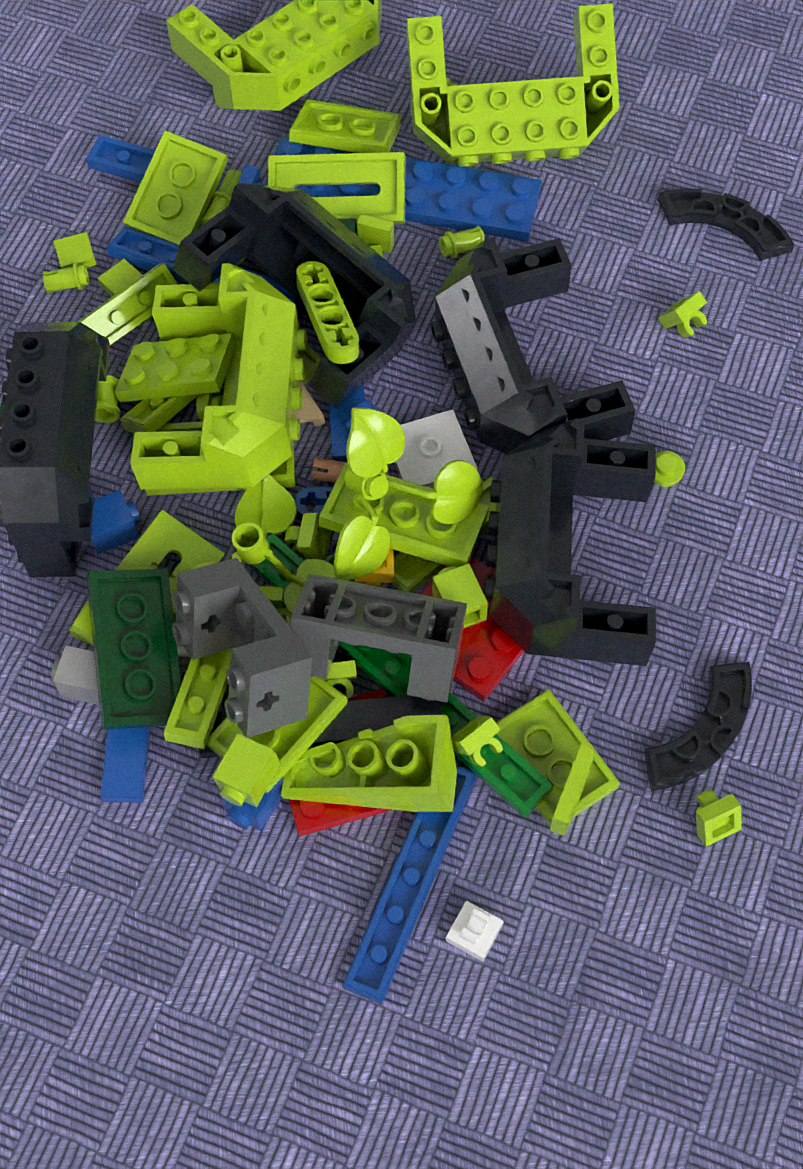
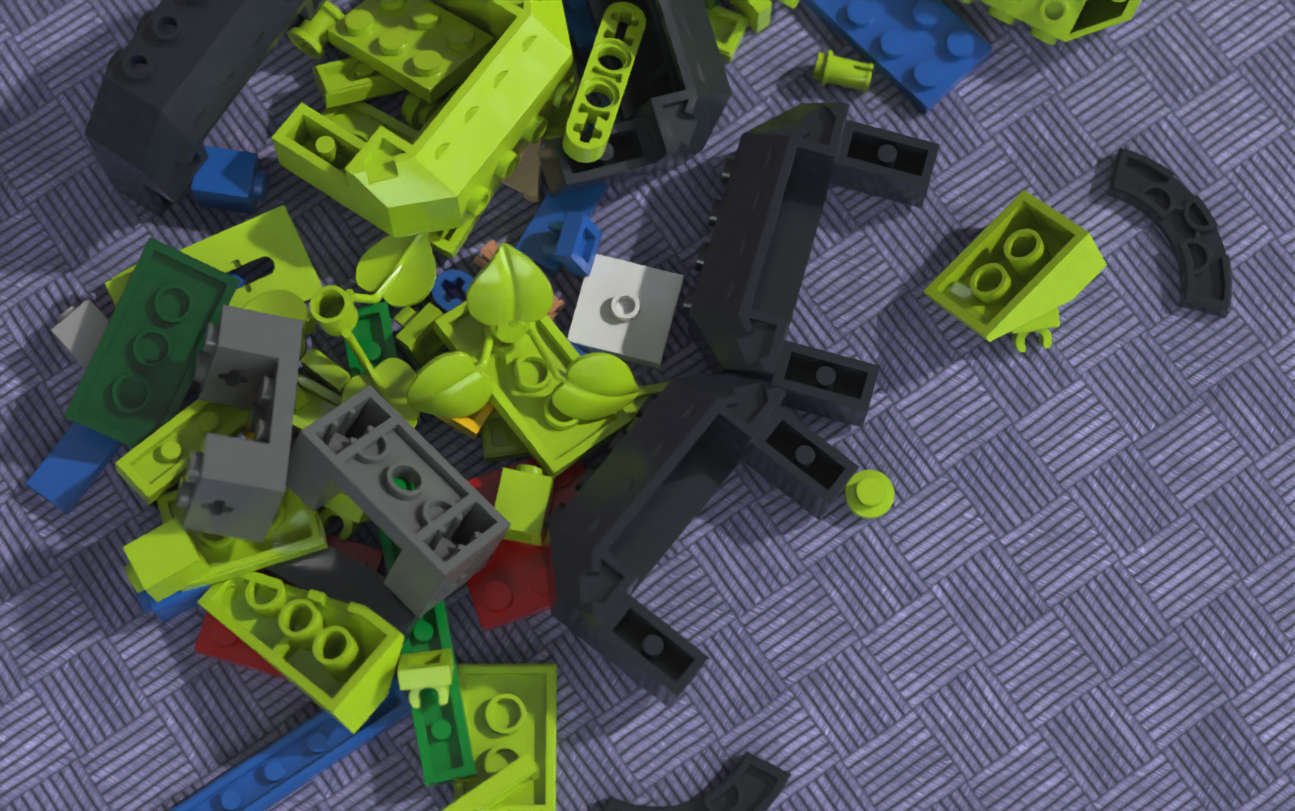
camera: 30 degrees right, 10 degrees up
none -> lime slope [923,190,1107,342]

